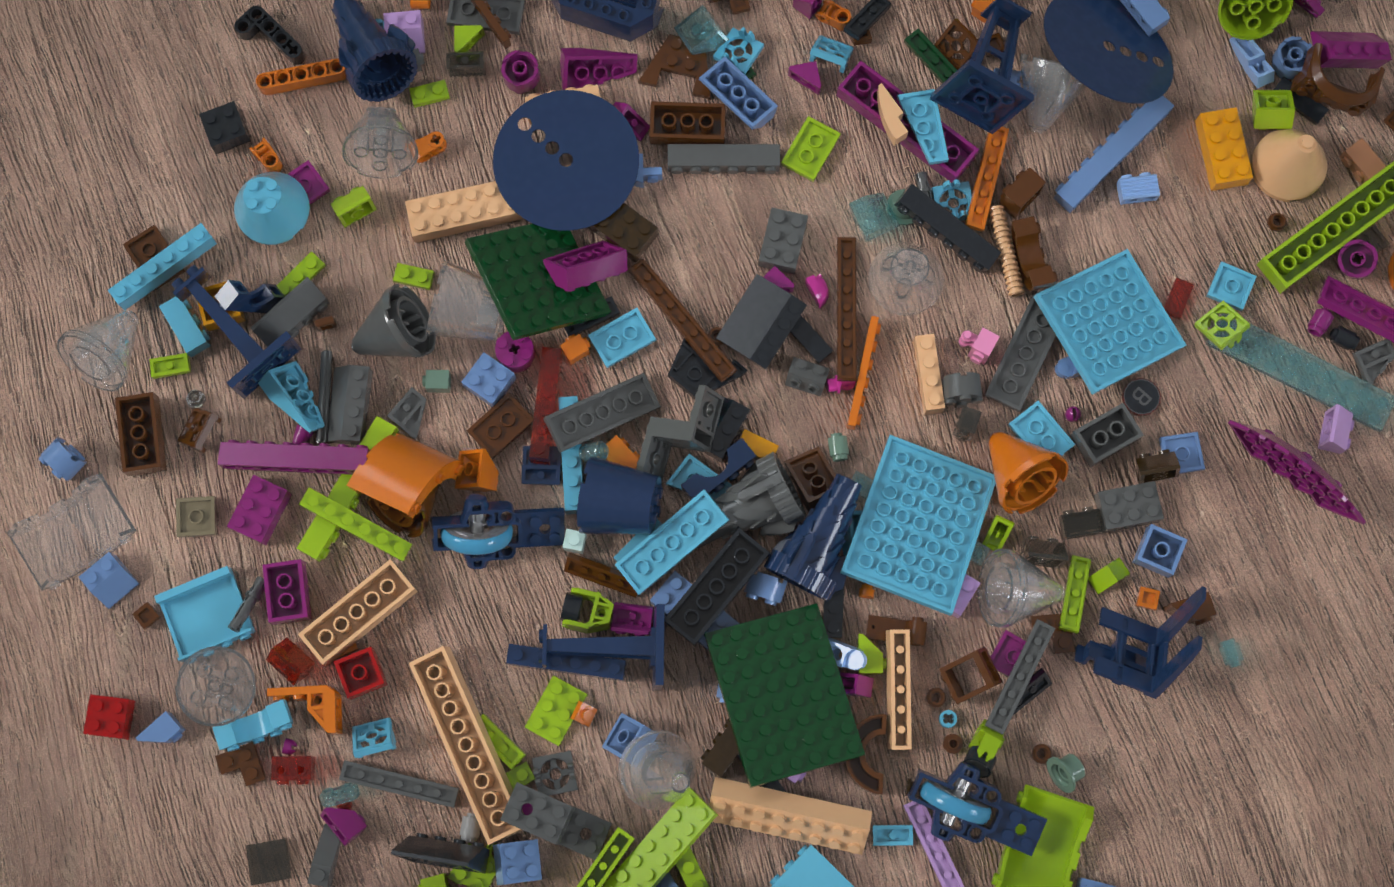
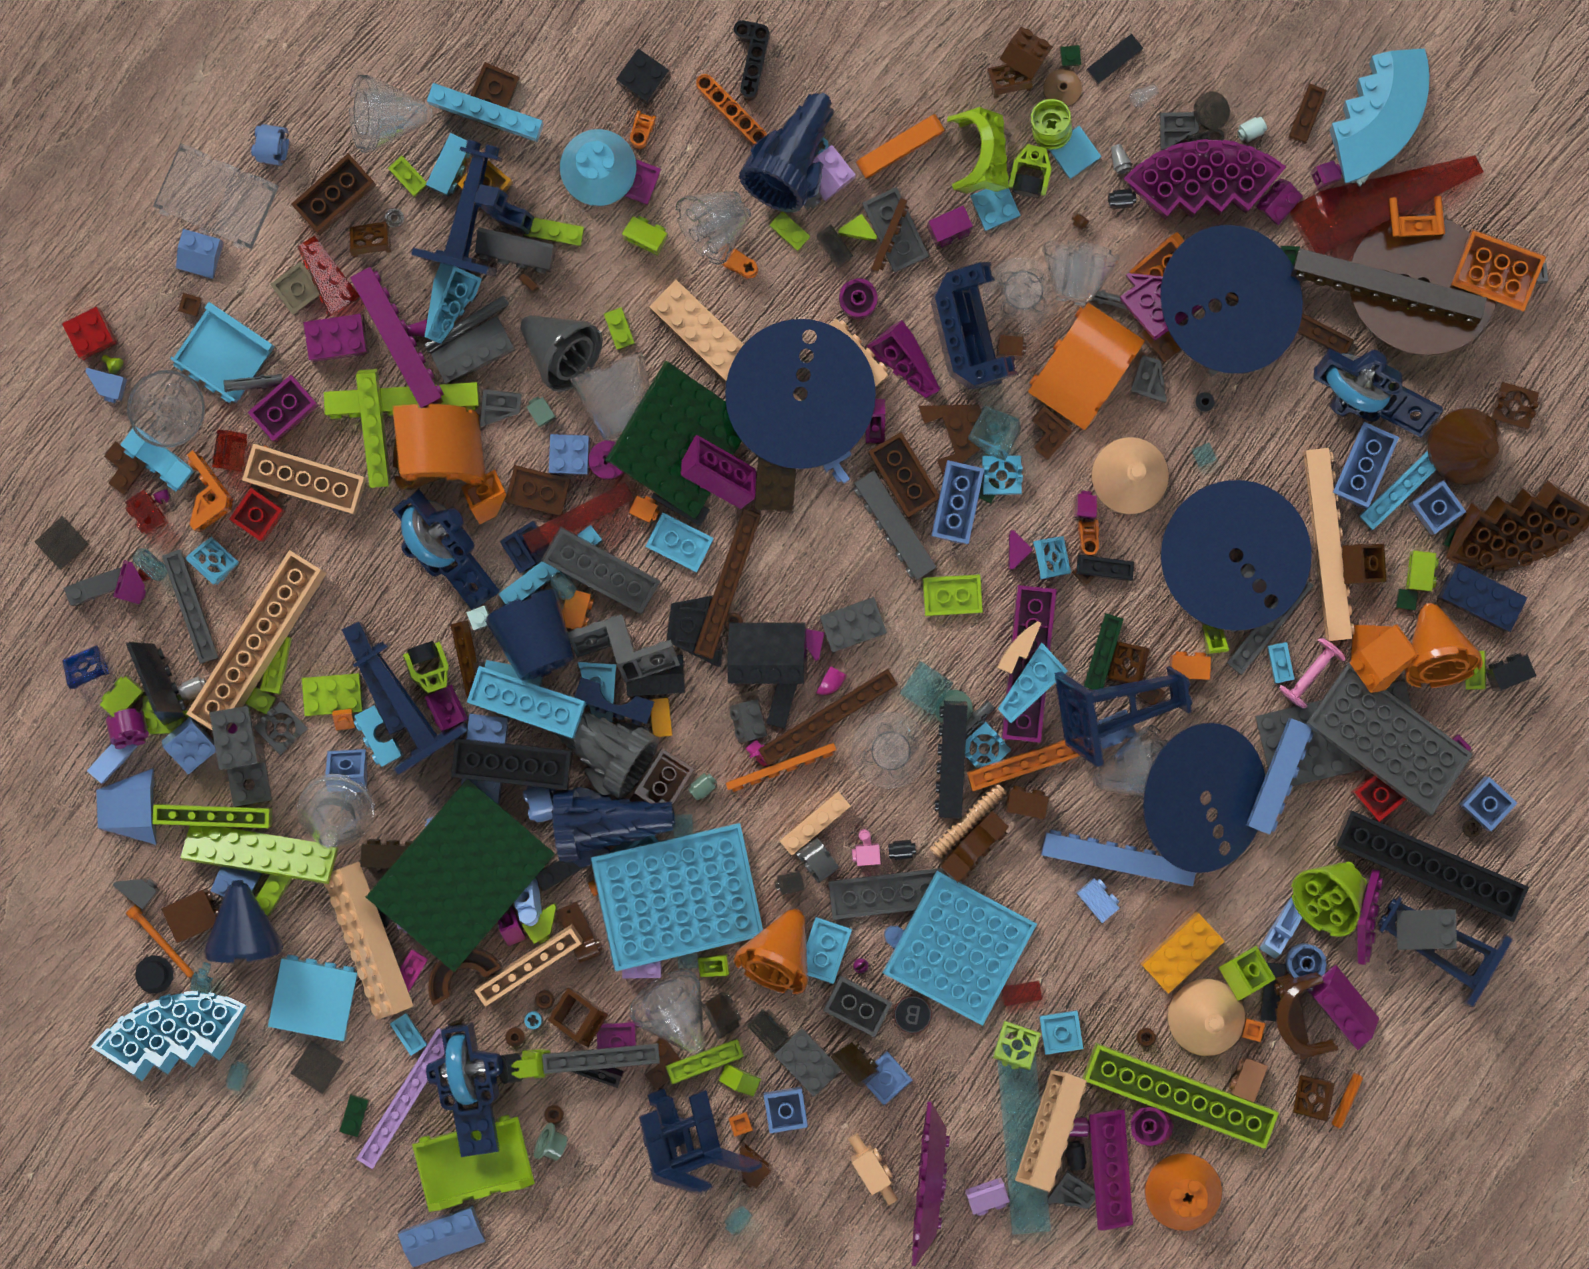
camera: 55 degrees right, 10 degrees up
none -> lime rock [101,355,123,375]
none -> clear red wing [298,236,360,318]
none -> medium azure arch [354,705,404,767]
none -> dark pink plate [400,949,429,992]
none -> light nougat brick [848,1133,898,1205]
none -> black brick [888,839,916,860]
none -> light nougat brick [1015,1070,1087,1192]
none -> orange plate [1241,1018,1265,1042]

